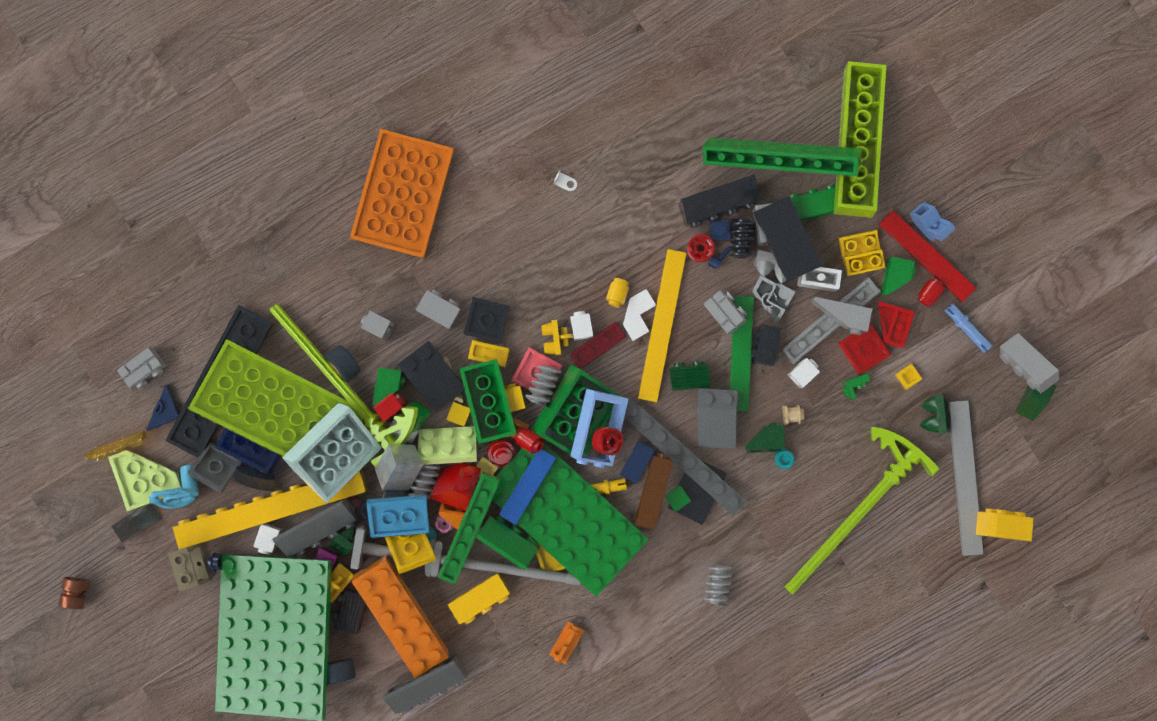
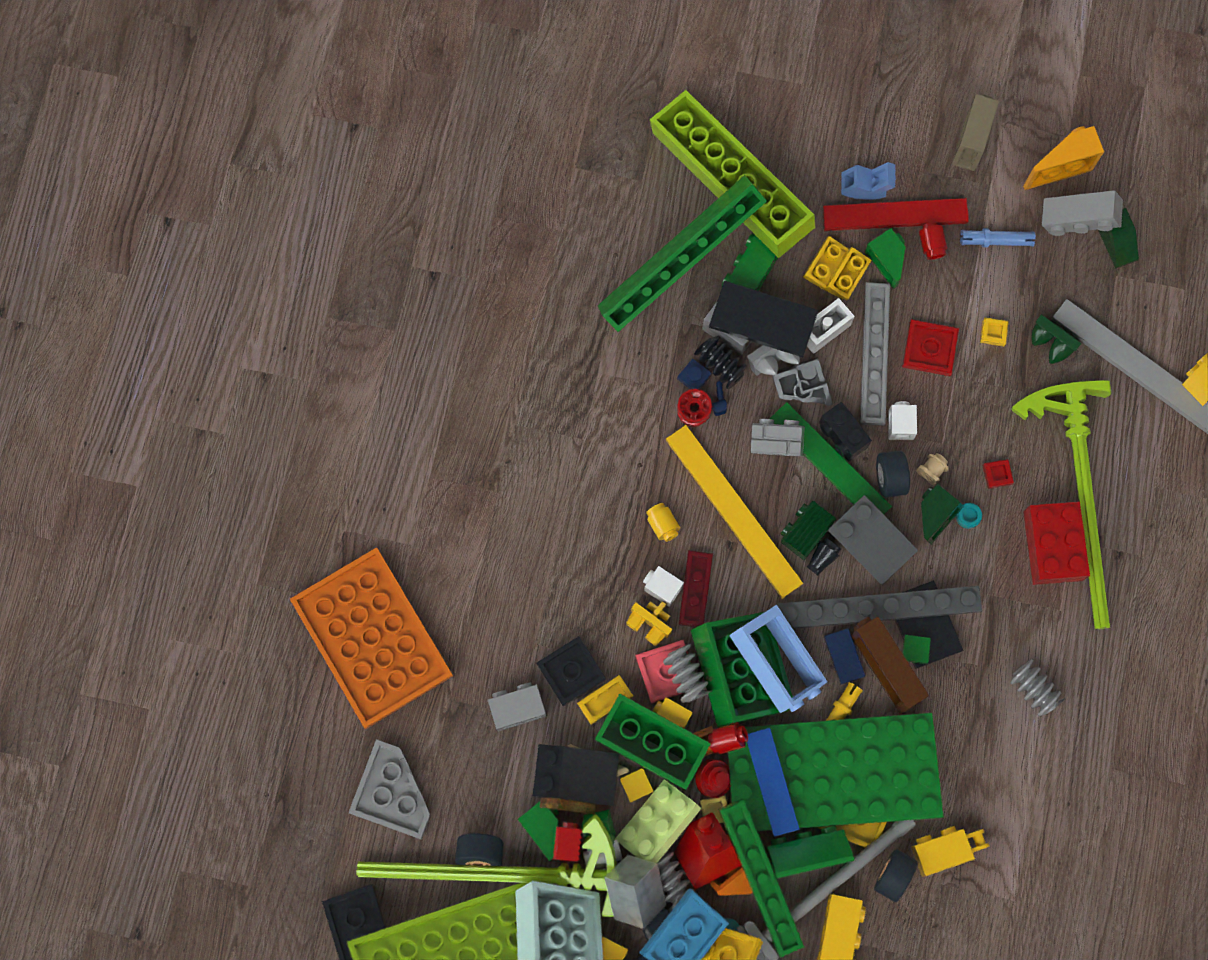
camera: 40 degrees left, 10 degrees down
light grey brick [361,311,396,341] -> none
bright pink plate [435,515,453,533] -> none
orange hinge [549,621,585,664] -> none
white piece [554,170,577,191] -> none
red wheel [592,427,623,456] -> none
white tile [623,289,656,341] -> none
black slope [678,174,760,228] -> none
light grey slope [811,297,872,335] -> none
green bracket [842,373,870,400] -> none
red wing [878,301,915,349] -> none
none -> light grey plate [348,739,431,840]
none -> clear orange tile [540,797,596,814]
none -> black cone [807,537,841,576]
none -> black wheel [874,849,918,902]
none -> black wheel [876,451,910,497]
none -> yellow brick [911,826,990,877]
none -> dark tan window [952,94,999,171]
none -> red tile [982,459,1014,489]
none -> light orange slope [1023,126,1104,190]
none -> red brick [1023,502,1090,585]

